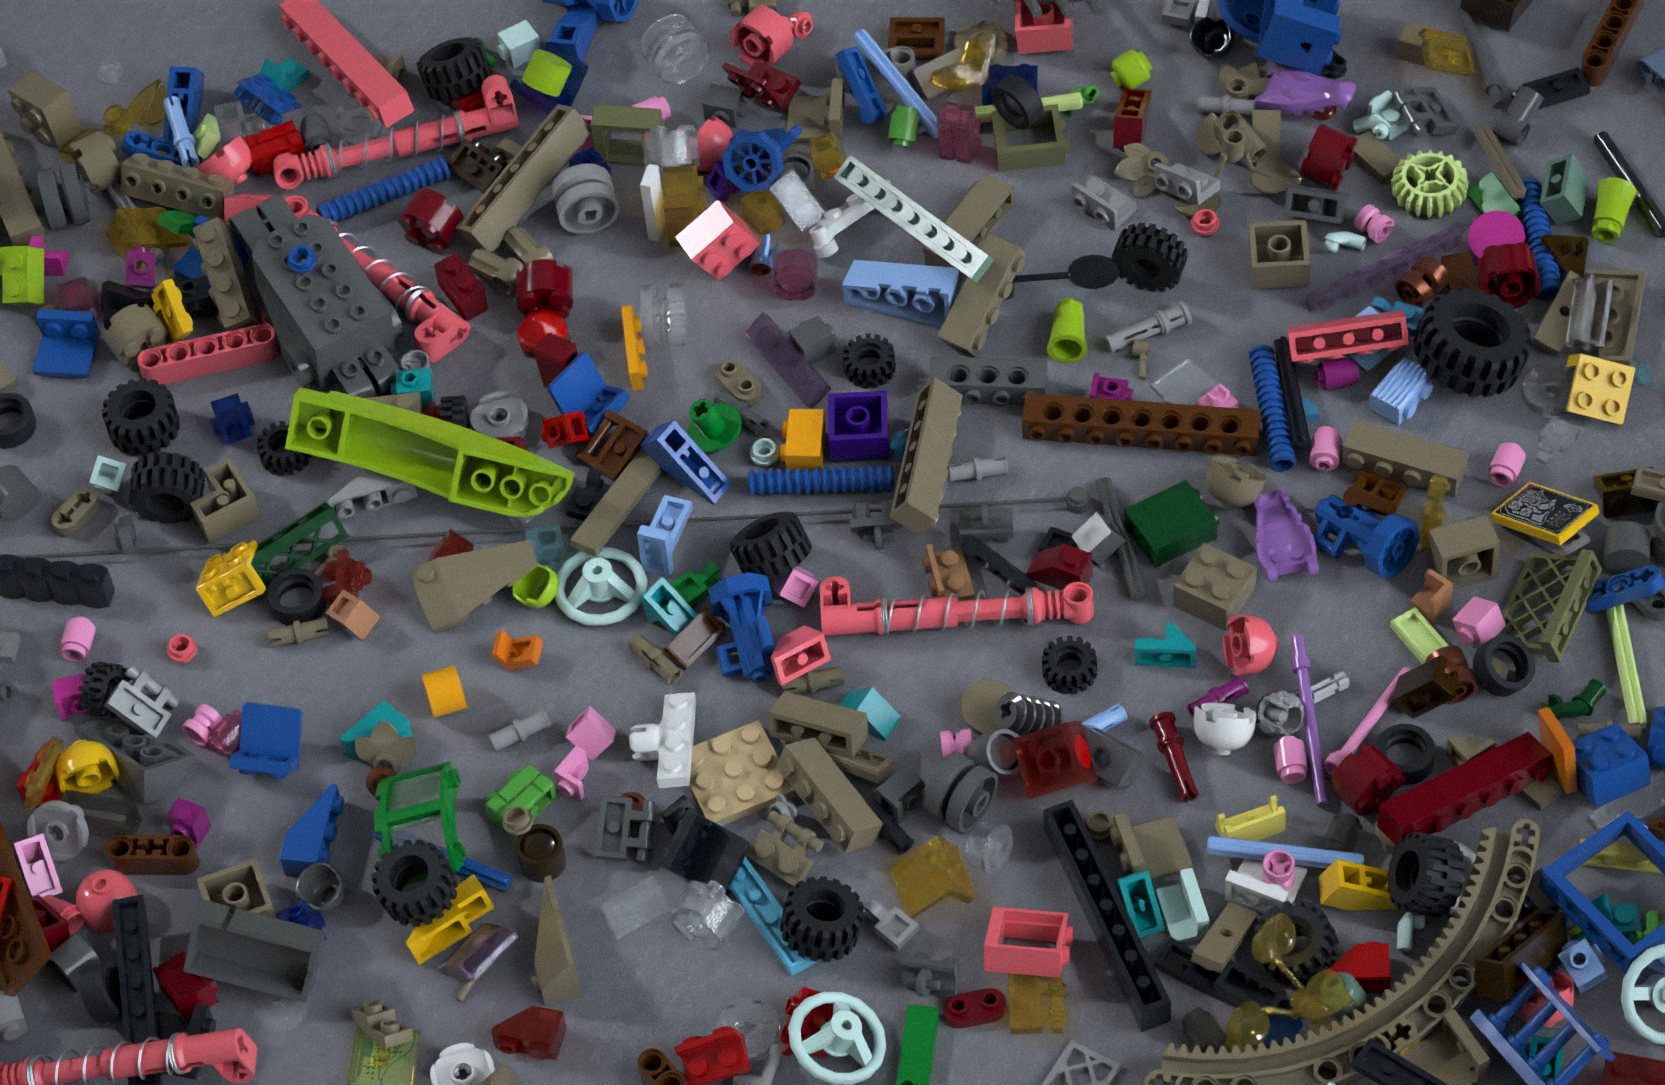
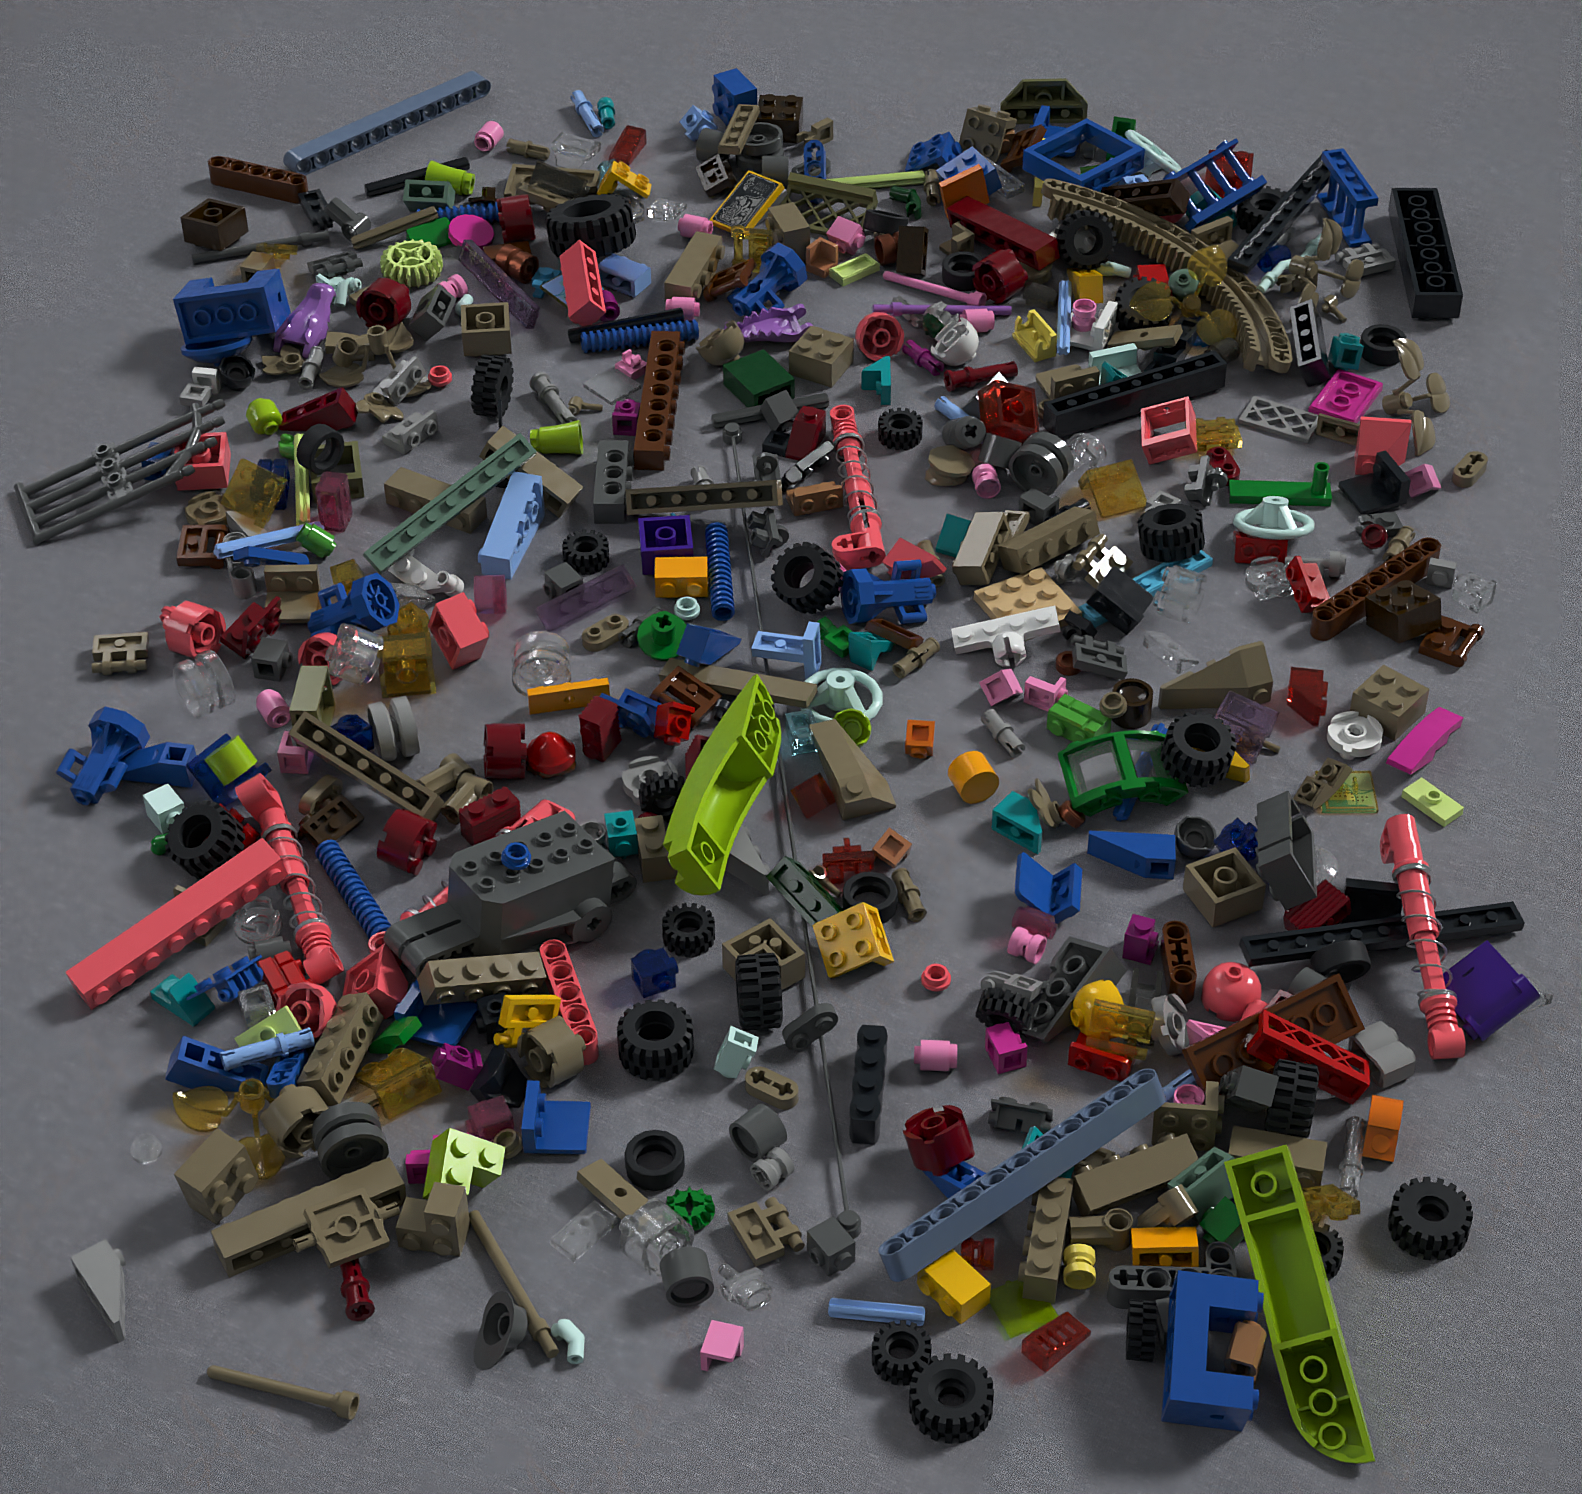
camera: 100 degrees left, 10 degrees down
white tile [640,164,667,242] -> none

